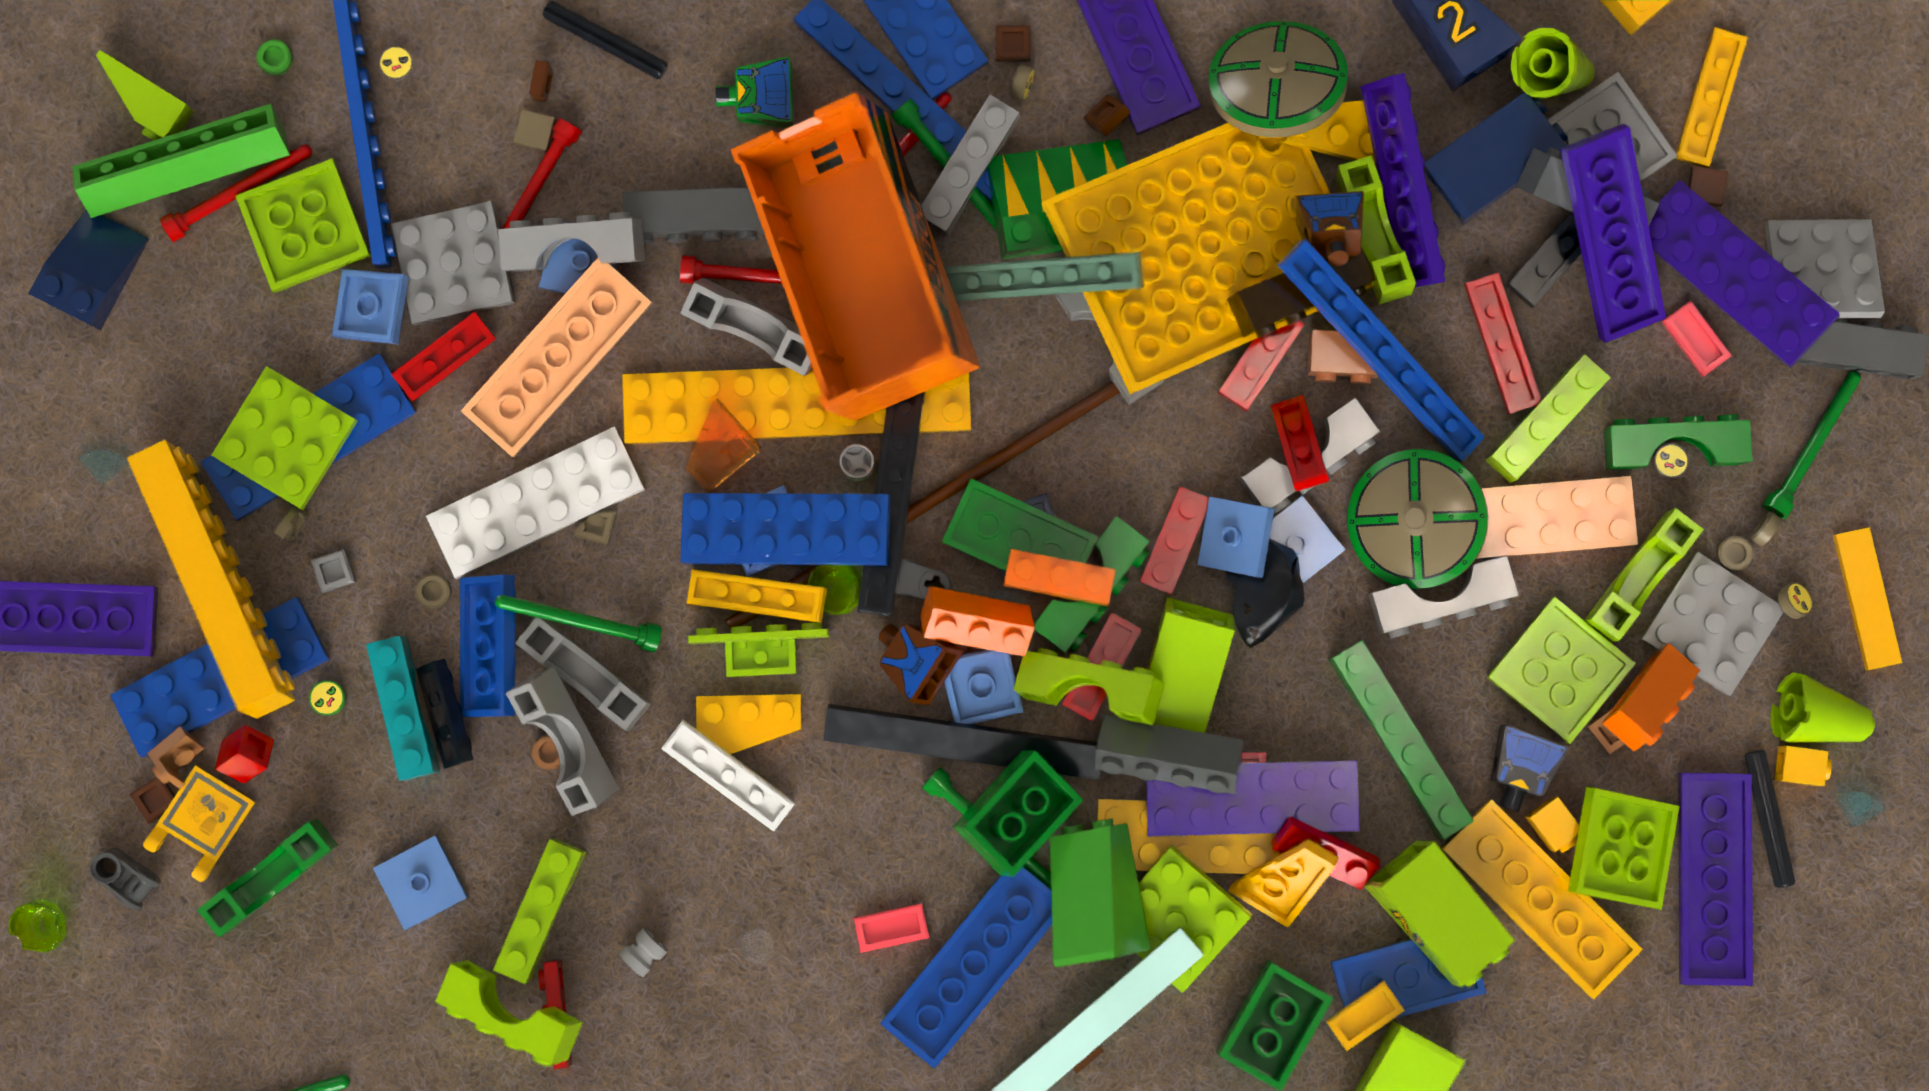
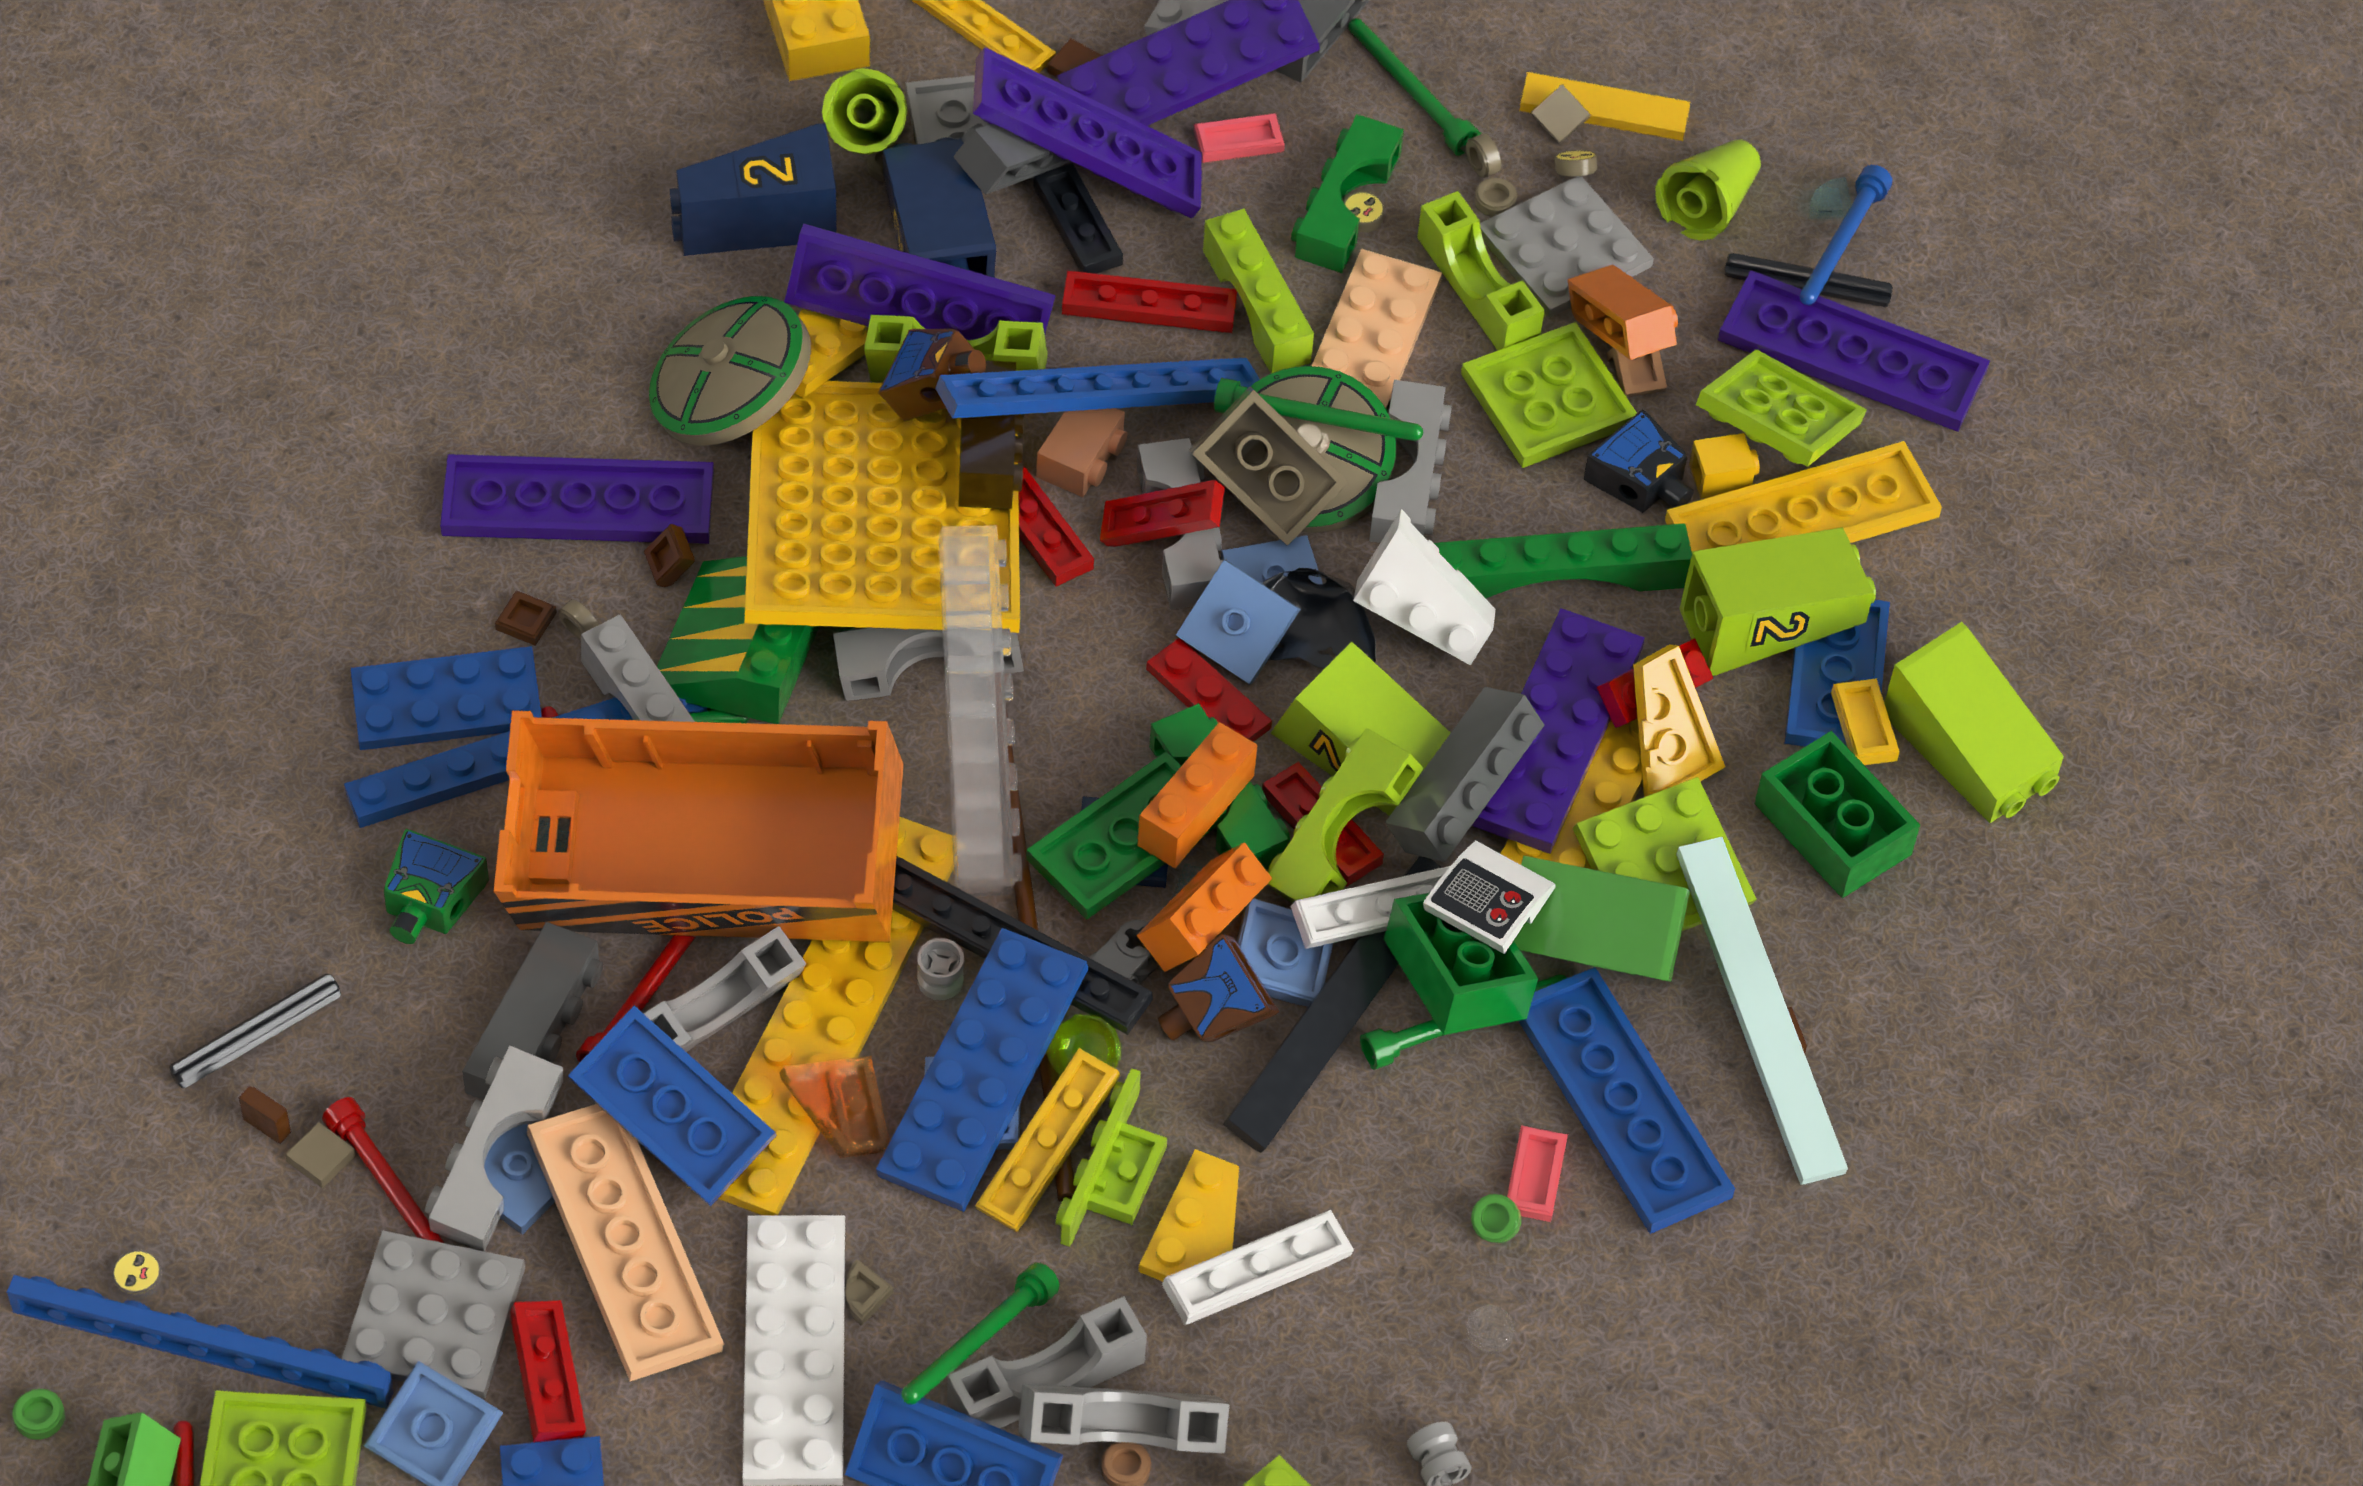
camera: 70 degrees left, 30 degrees down
sand green tile [944,252,1144,301] -> none
yellow brick [1774,746,1832,786] -> none
none -> blue plate [568,1005,776,1207]
none -> clear brick [938,525,1022,896]
none -> dark tan slope [1189,387,1349,546]
none -> green piece [1214,378,1423,441]
none -> white tile [1290,866,1450,949]
none -> white wedge [1353,509,1496,665]
none -> slope [1423,841,1555,954]
none -> bright green tile [1471,1194,1521,1243]
none -> dark tan tile [1531,84,1590,144]
none -> blue piece [1799,165,1893,305]

